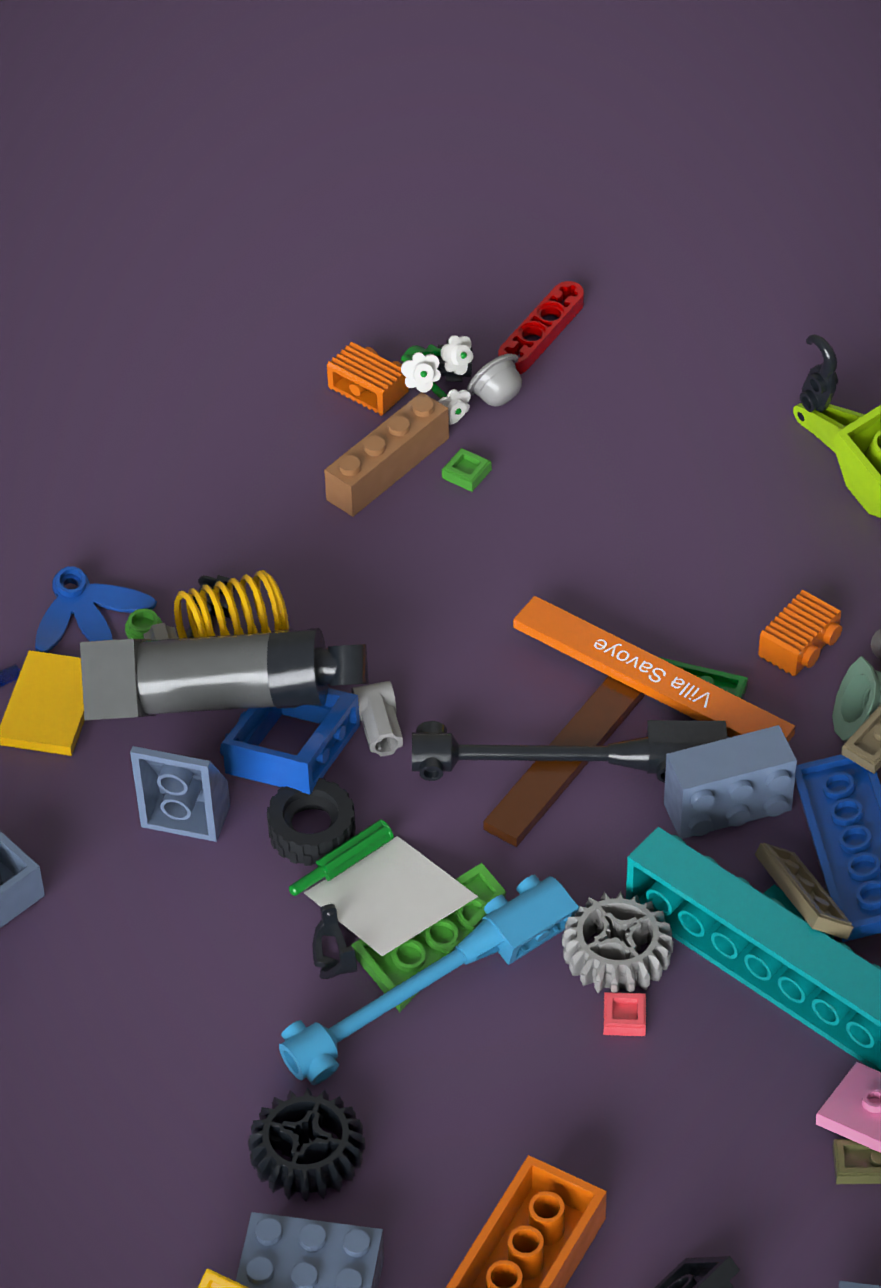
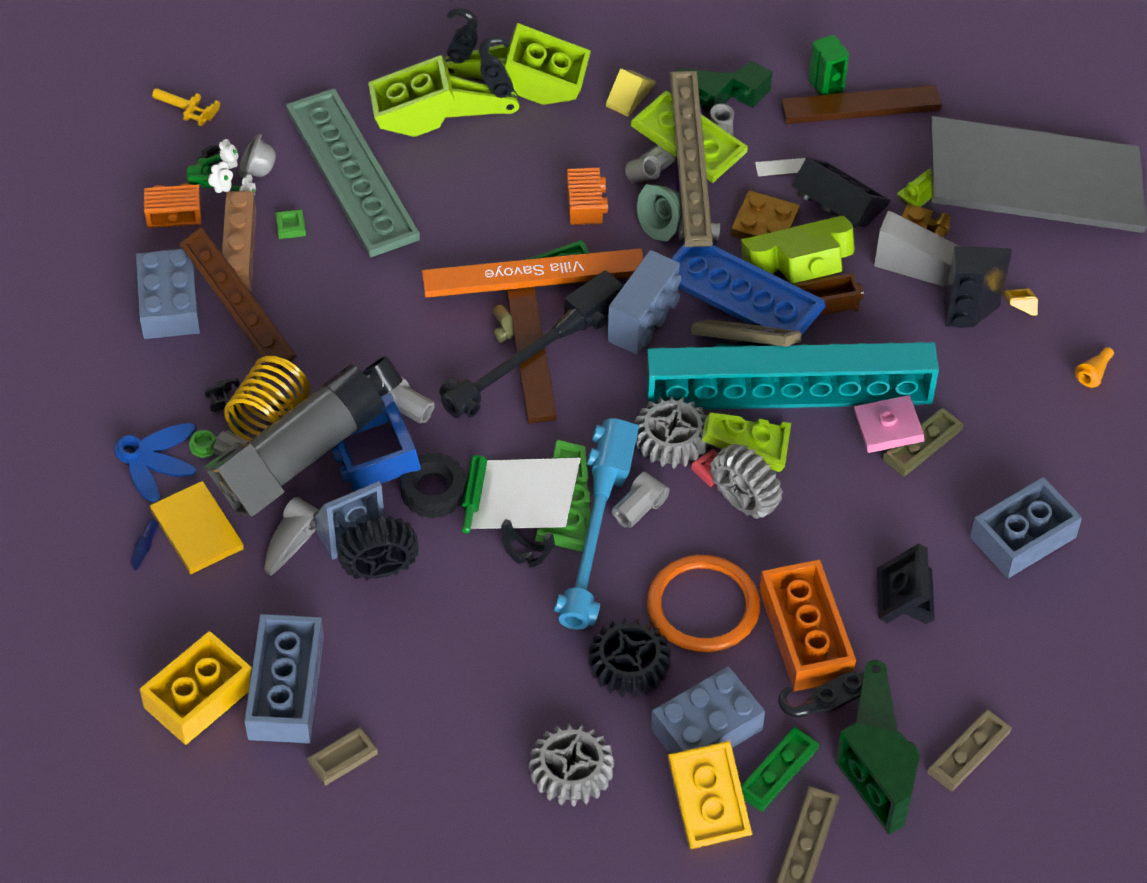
camera: 45 degrees left, 5 degrees up
red beam [498,281,584,374] -> none
none -> sand blue brick [136,249,200,339]
none -> yellow piece [152,88,220,126]
none -> reddish brown tile [179,227,297,373]
none -> light grey piece [264,497,320,576]
none -> sand green plate [286,88,420,258]
none -> black gear [337,516,419,580]
none -> lime slope [368,36,519,137]
none -> olive arm [493,305,514,343]
none -> light grey gear [529,723,614,807]
none -> light grey piece [612,472,670,528]
none -> orange wedge [647,555,760,652]
none -> lime wing [701,412,791,473]
none -> light grey gear [710,443,783,519]

